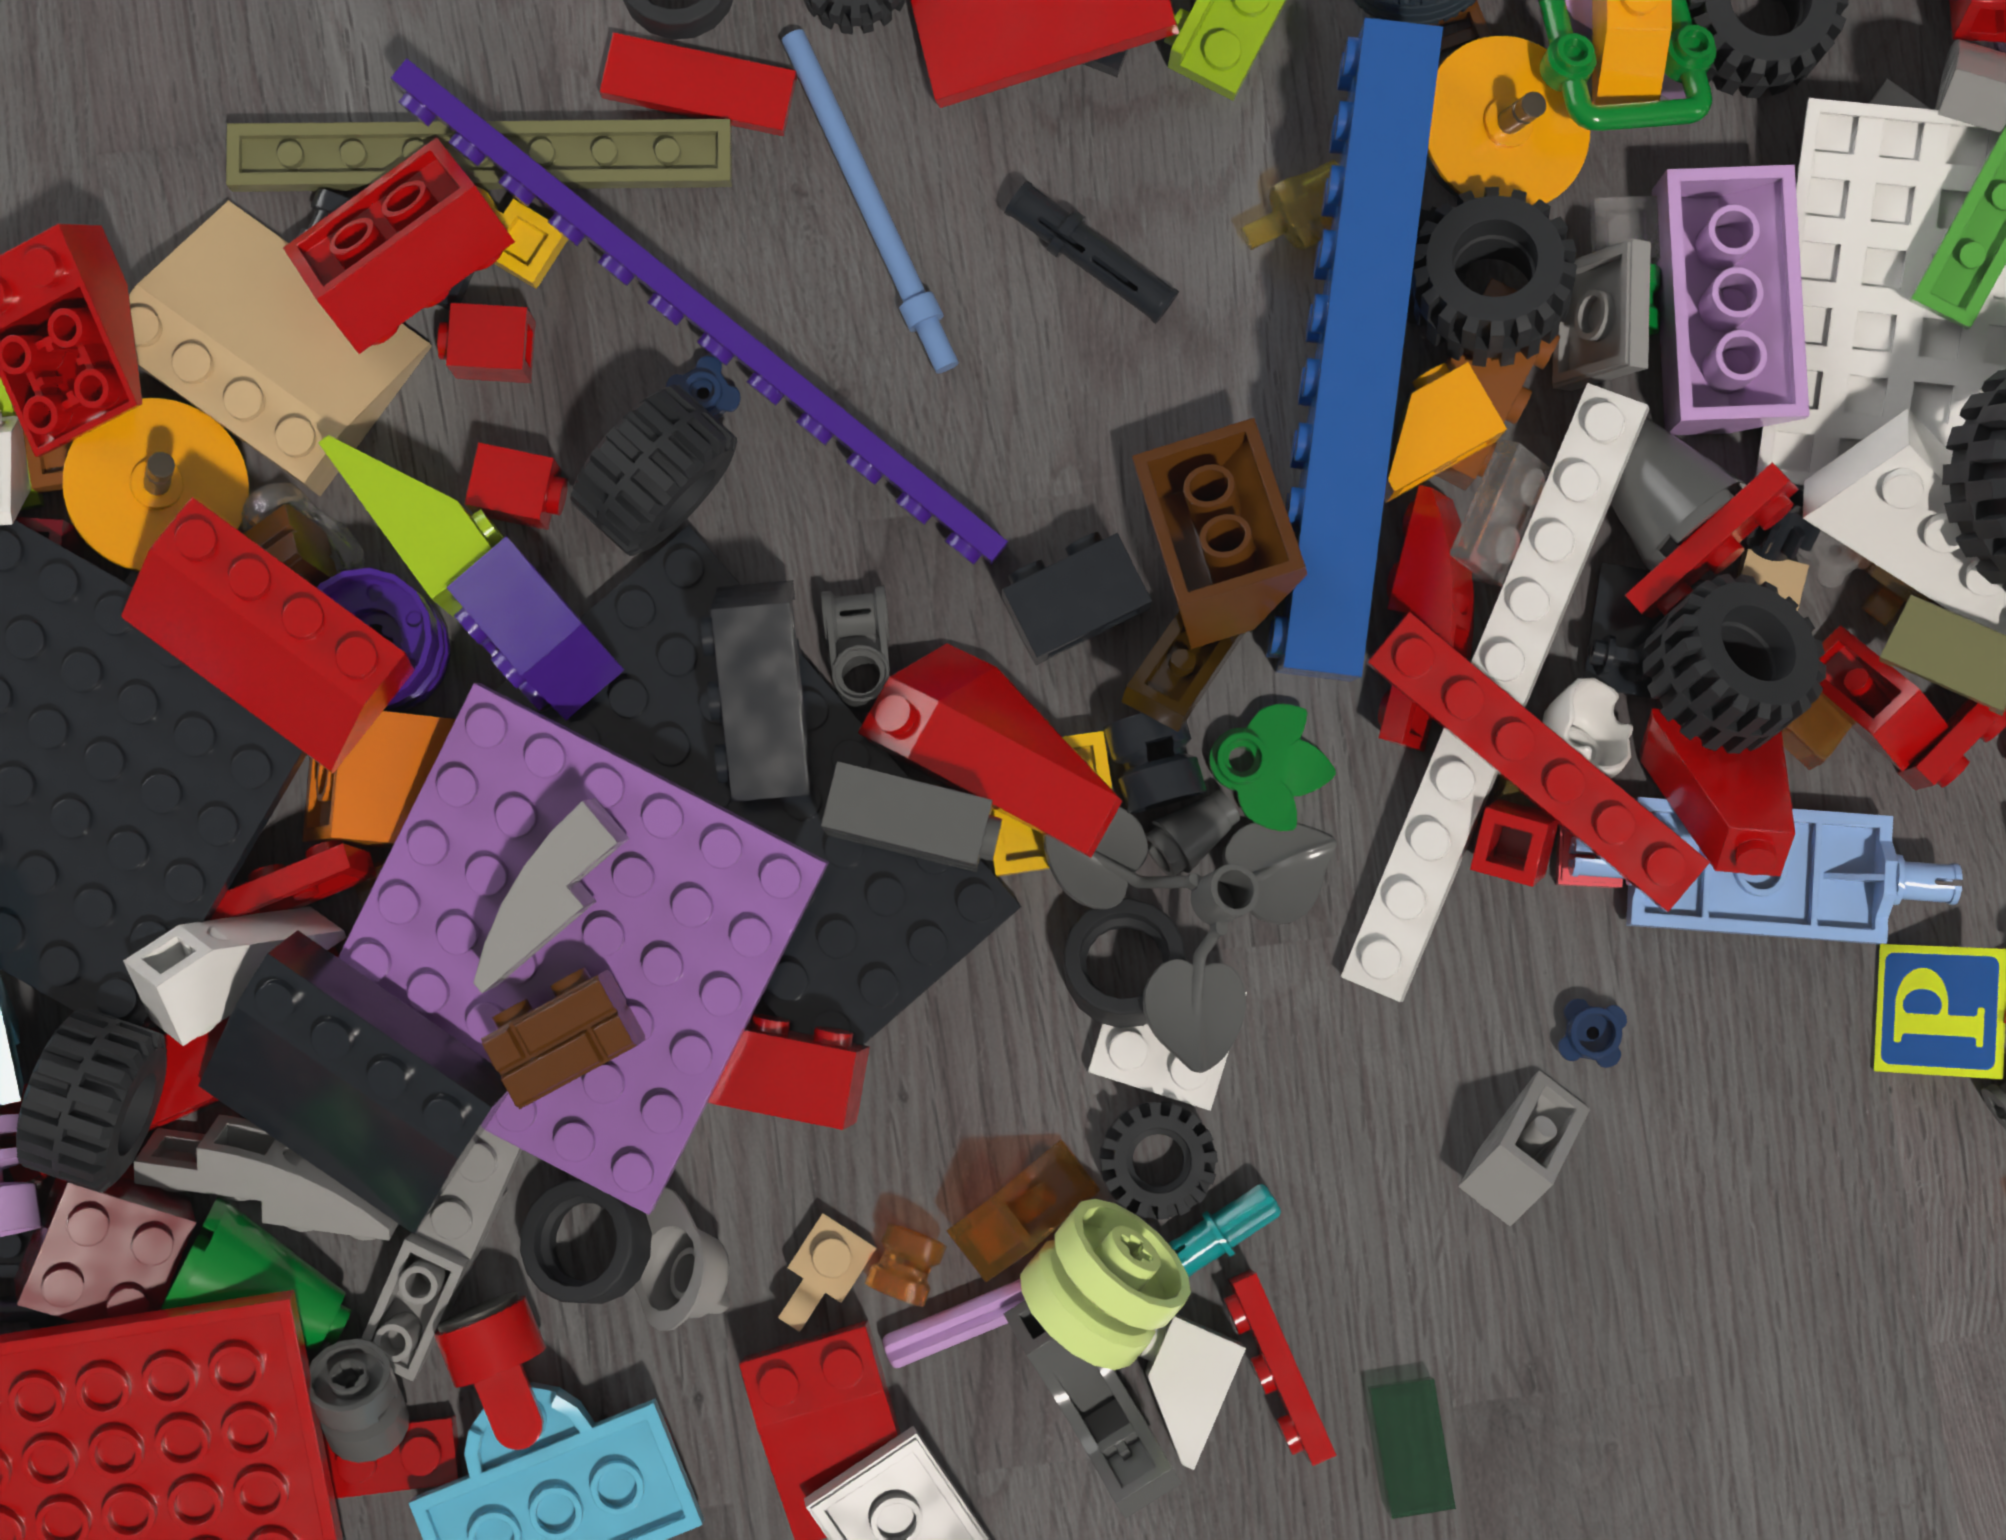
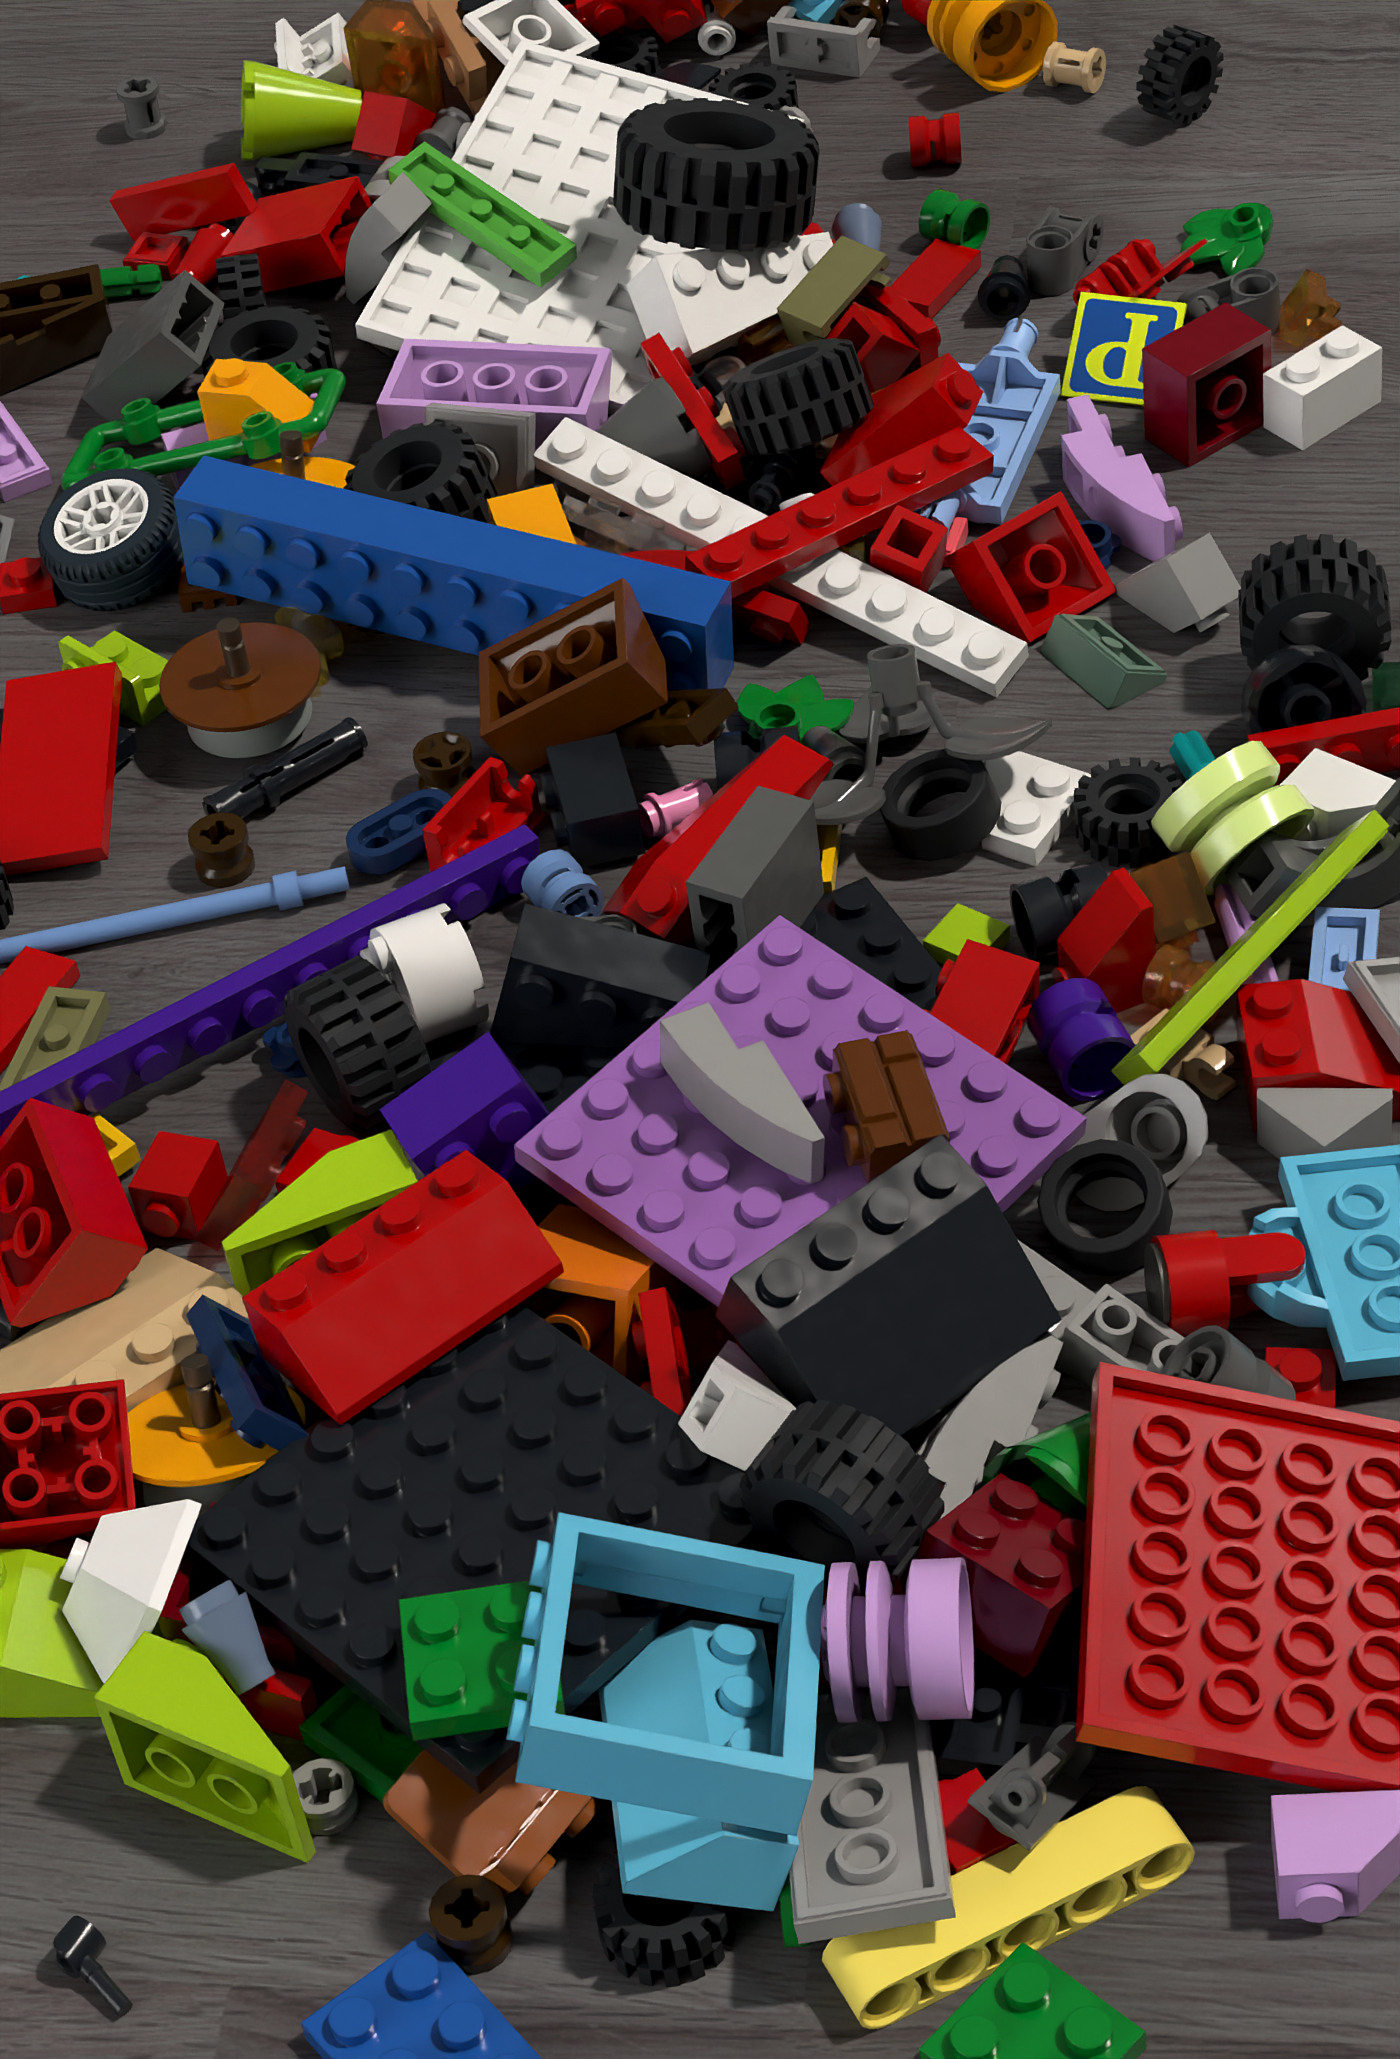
camera: 65 degrees left, 40 degrees down
none -> reddish brown piece [159,617,321,758]
none -> dark blue plate [186,1294,309,1451]
none -> dark brown wheel [188,812,255,888]
none -> clear red plate [195,1079,308,1252]
none -> dark blue plate [346,789,452,875]
none -> white brick [360,903,489,1044]
none -> dark brown wheel [413,731,476,797]
none -> red hinge [422,757,548,872]
none -> medium blue wheel [521,849,604,917]
none -> bright pink pin [637,778,713,839]
none -> lime tile [922,903,1011,965]
none -> red slope [945,491,1117,644]
none -> black wheel [1009,861,1108,961]
none -> dark purple wheel [1027,978,1135,1101]
none -> sand green slope [1041,614,1167,708]
none -> red slope [1053,867,1157,1013]
none -> lavender slope [1061,394,1183,562]
none -> lime tile [1111,809,1390,1085]
none -> dark red brick [1142,302,1271,467]
none -> black tyre [1238,534,1392,682]
none -> black cylinder [1241,645,1367,735]
none -> light grey slope [1257,1088,1393,1160]
none -> white brick [1263,325,1382,450]
none -> light blue plate [1308,907,1380,992]

